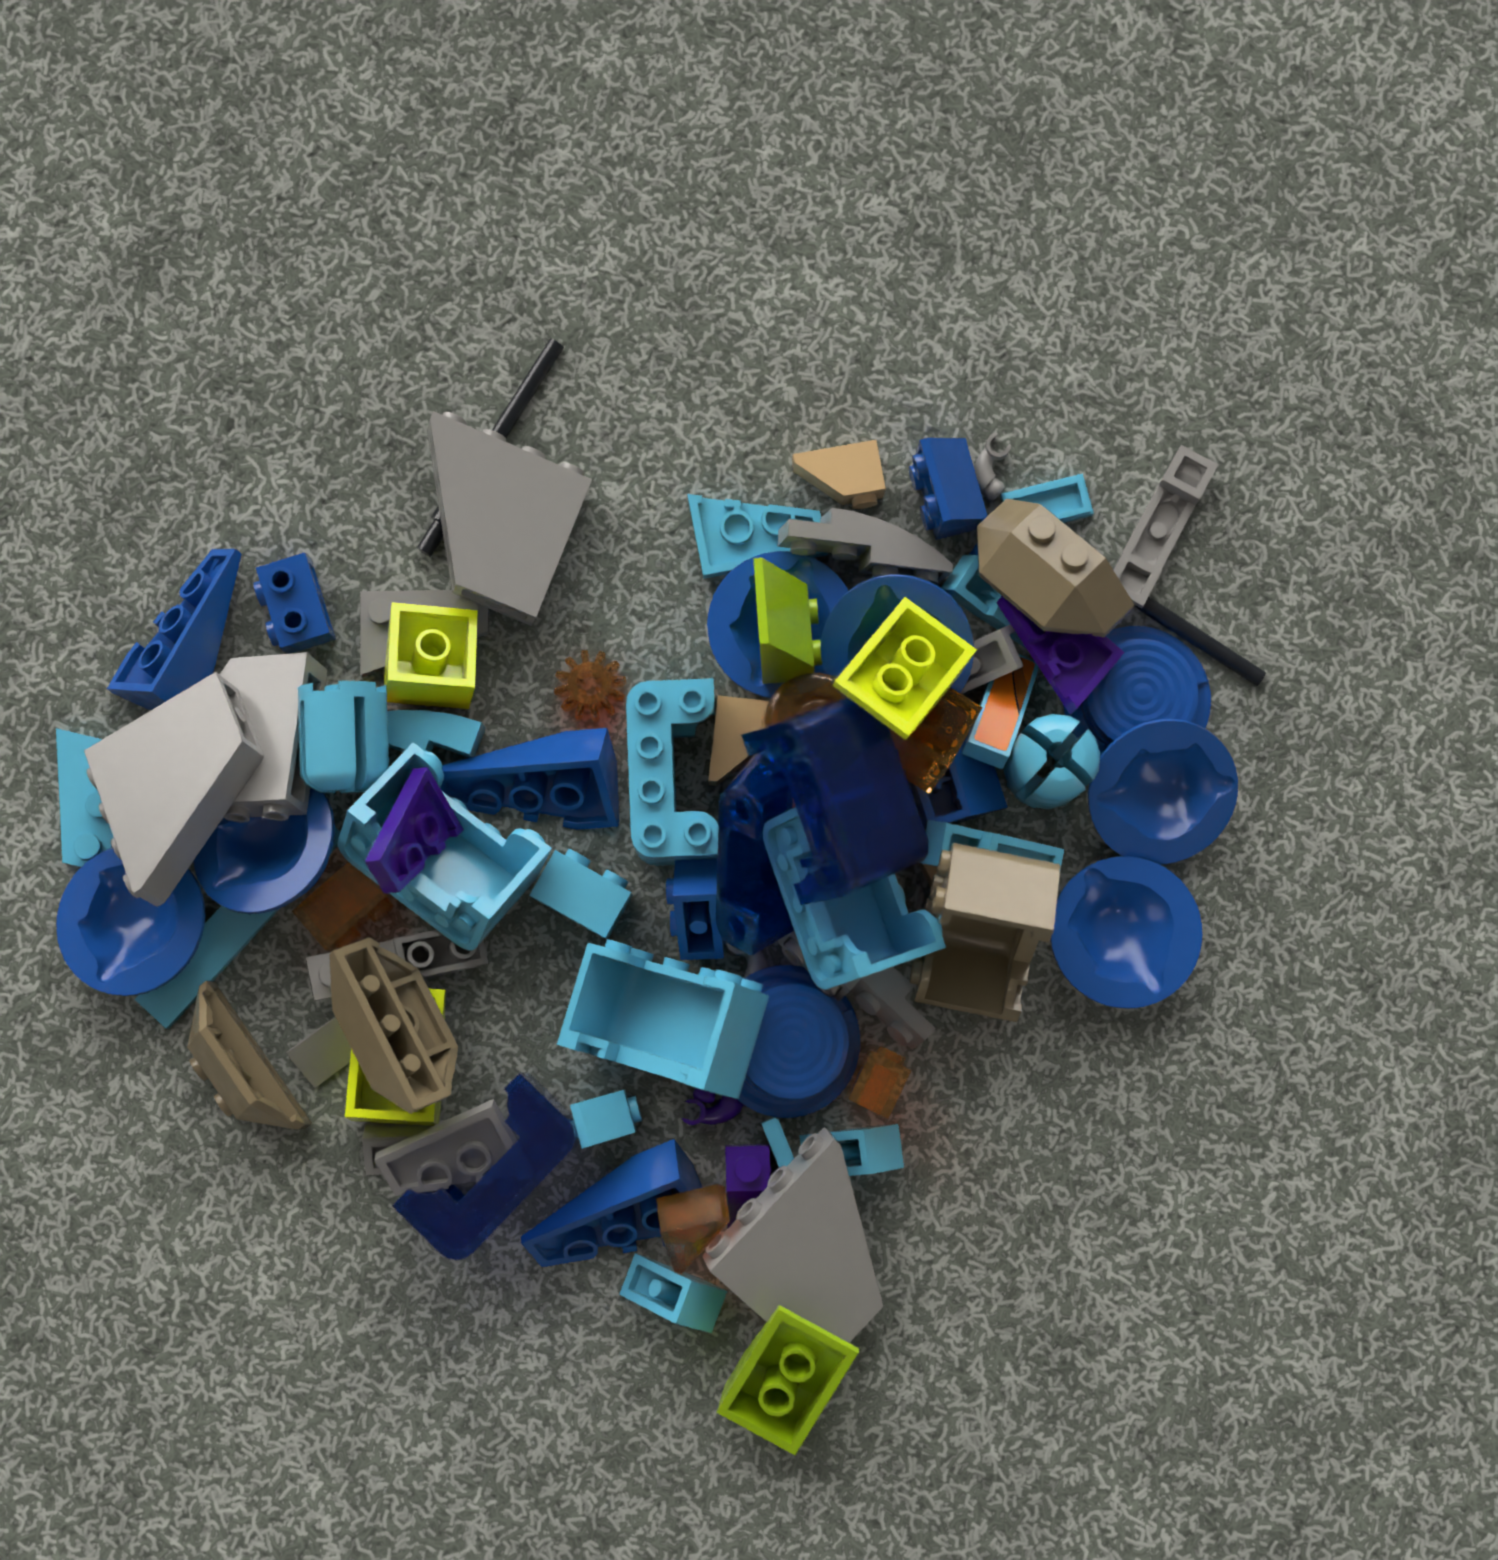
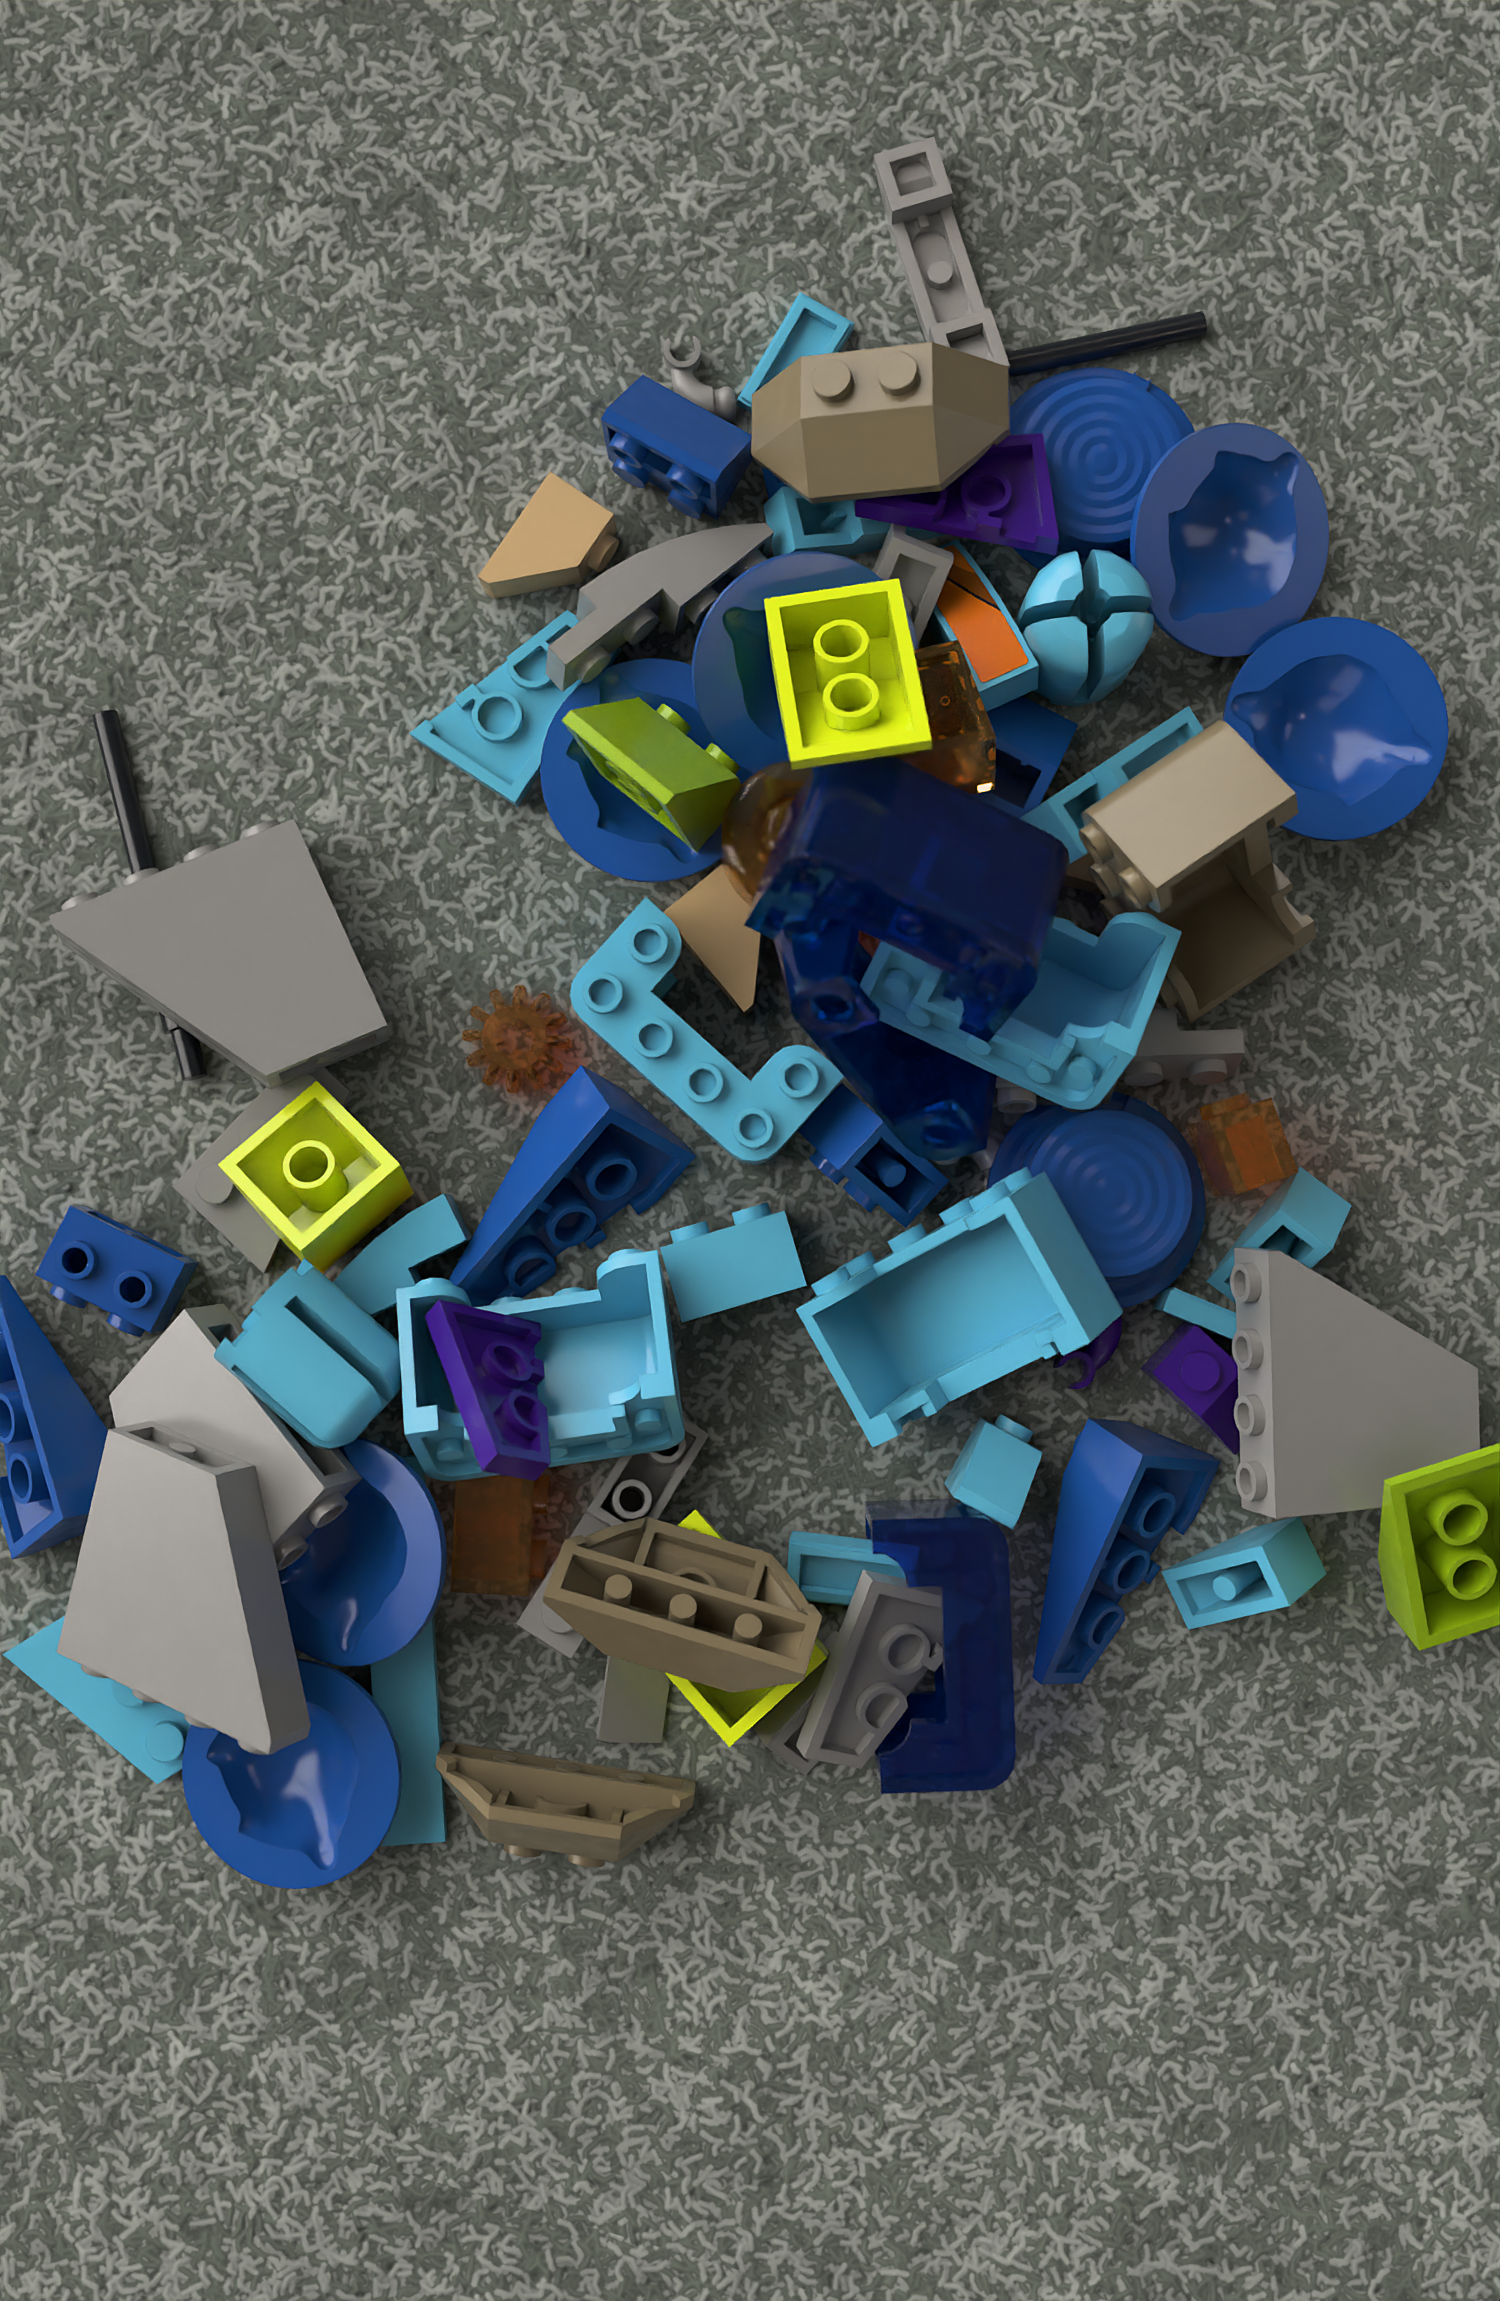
camera: 35 degrees left, 5 degrees up
clear orange slope [656,1184,730,1274] -> none
none -> medium azure tile [787,1530,919,1606]

